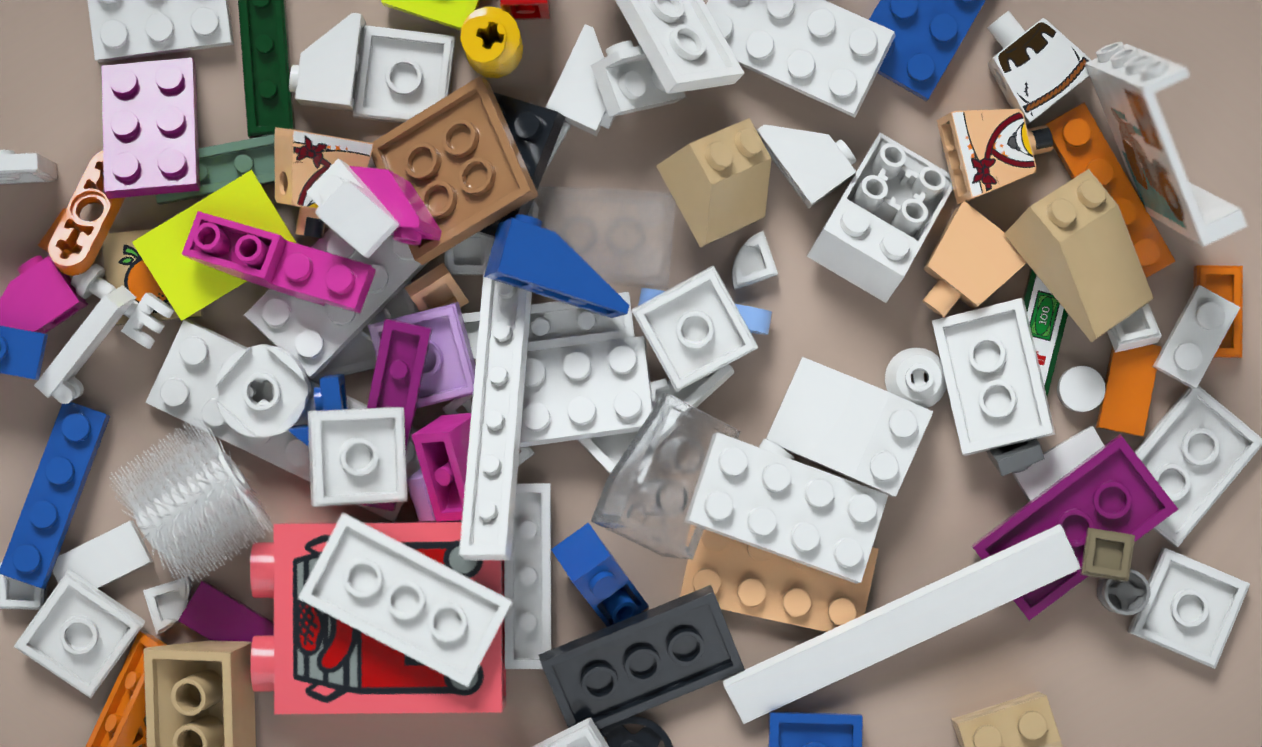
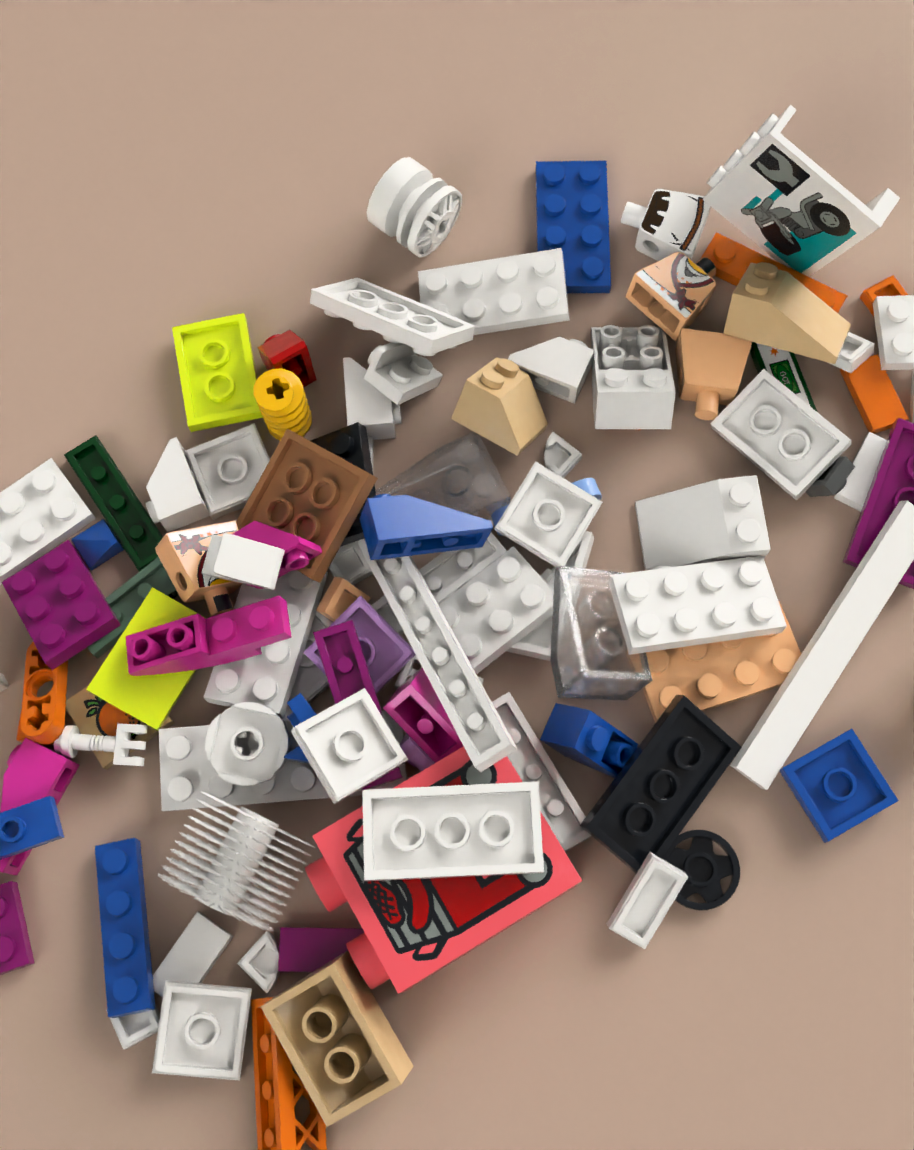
camera: 25 degrees left, 15 degrees down
white hinge [34,285,137,404] -> none
white cone [885,348,947,408] -> none
white tile [1057,366,1105,412] -> none
none -> blue slope [71,519,124,571]

